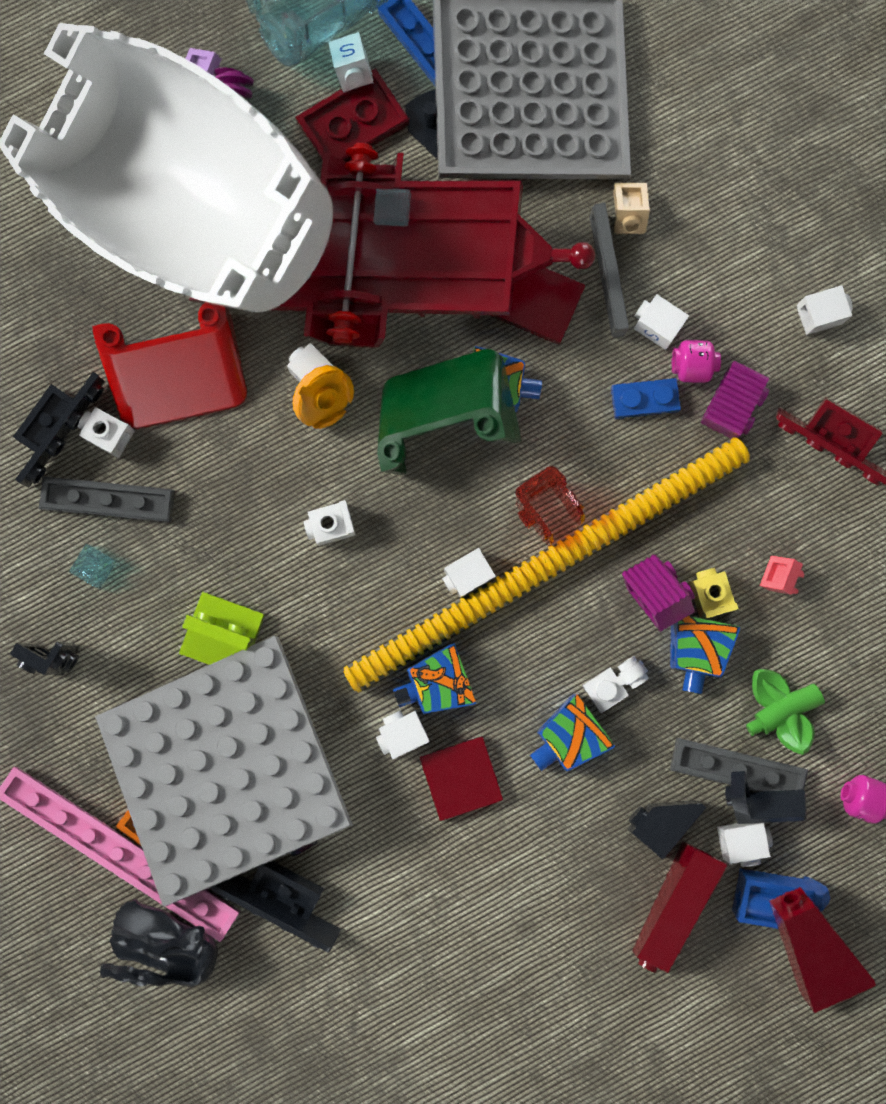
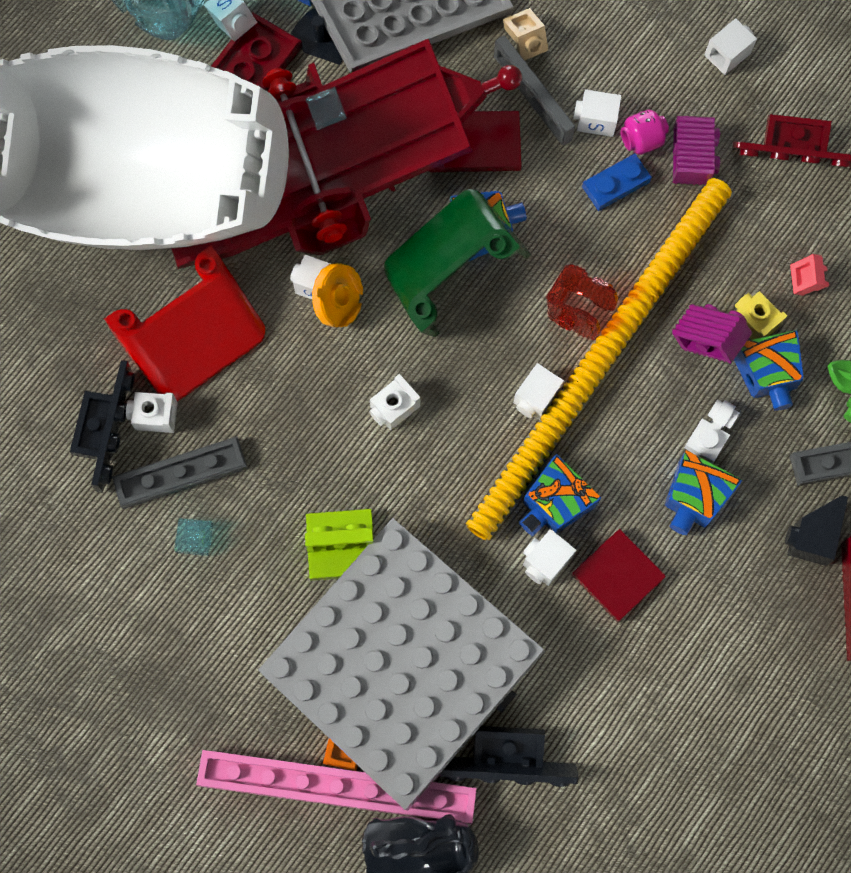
camera: 20 degrees left, 10 degrees down
black bracket [9,642,80,675] -> none

